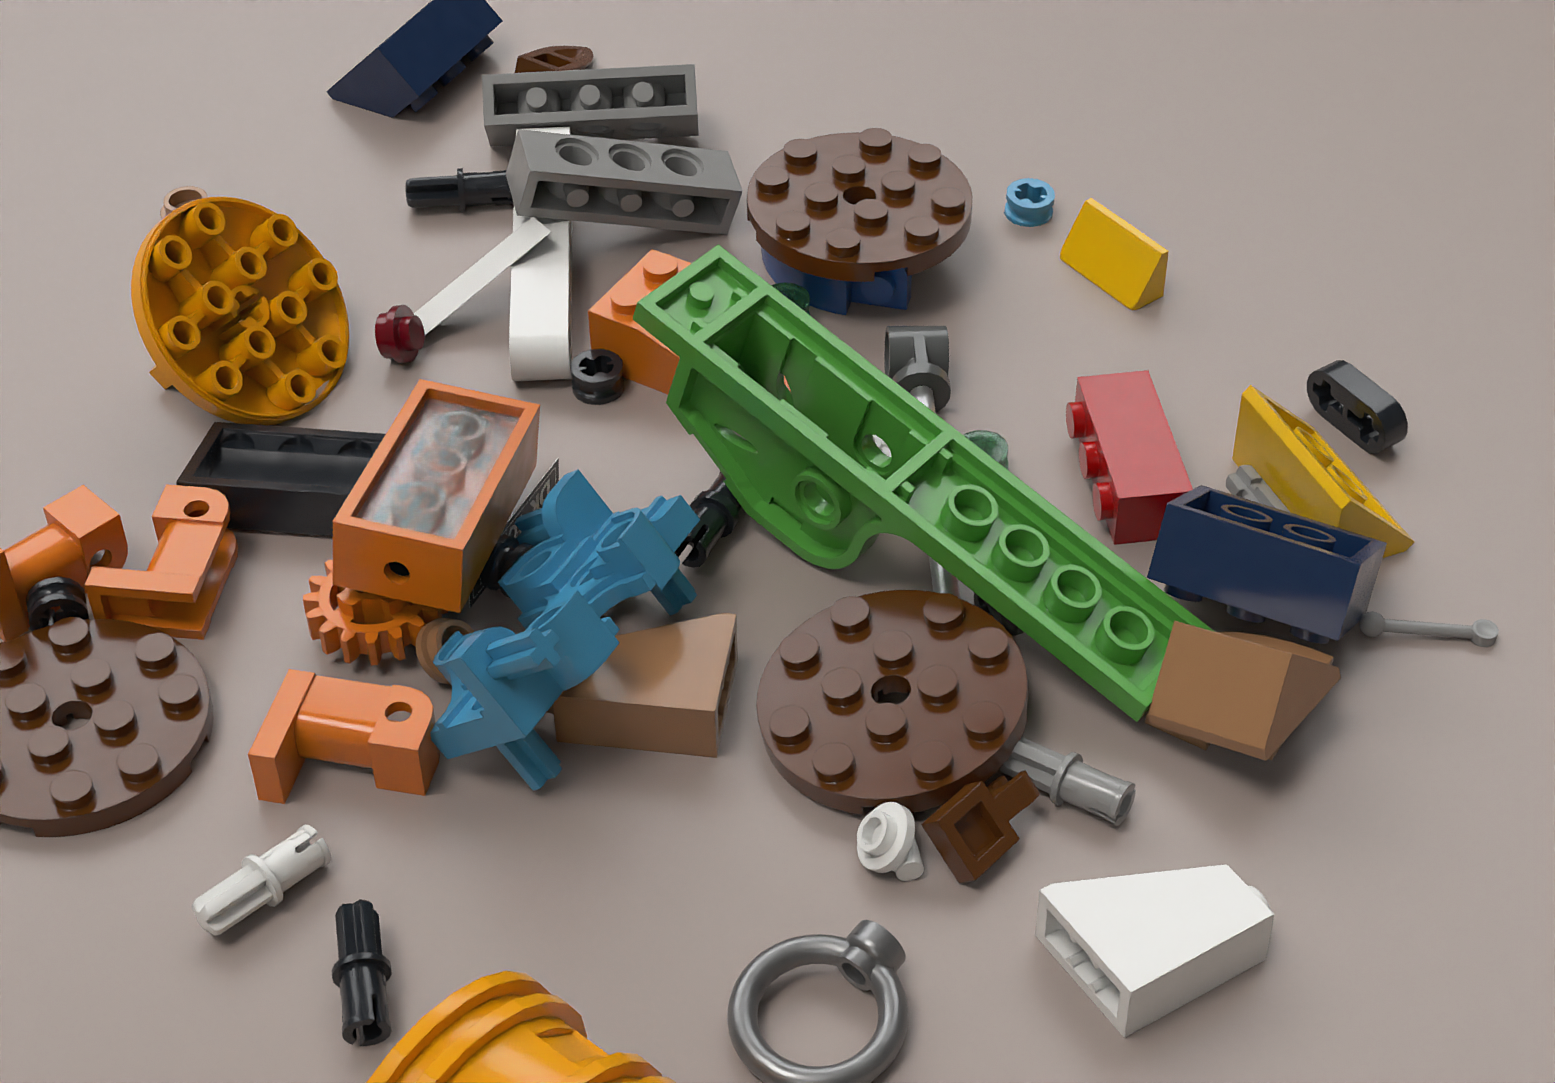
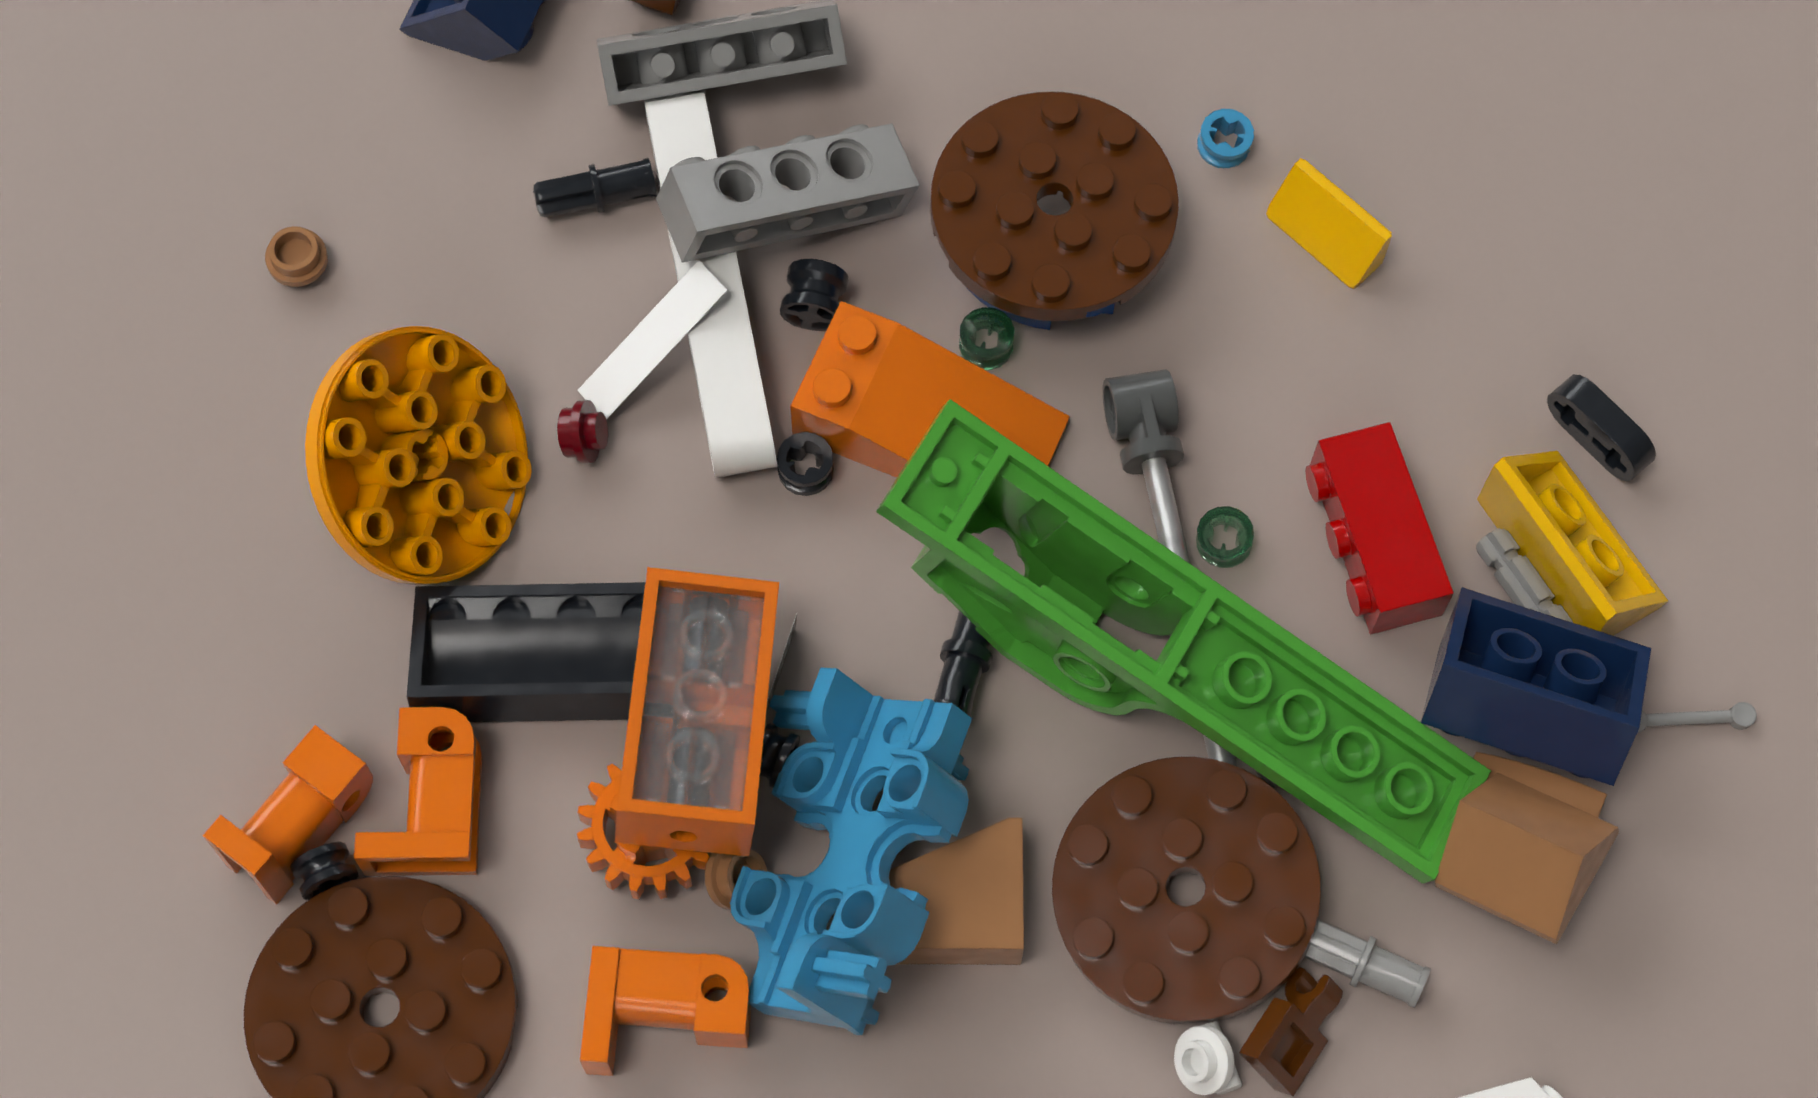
camera: 10 degrees left, 25 degrees up
none -> black wheel [780,259,848,331]

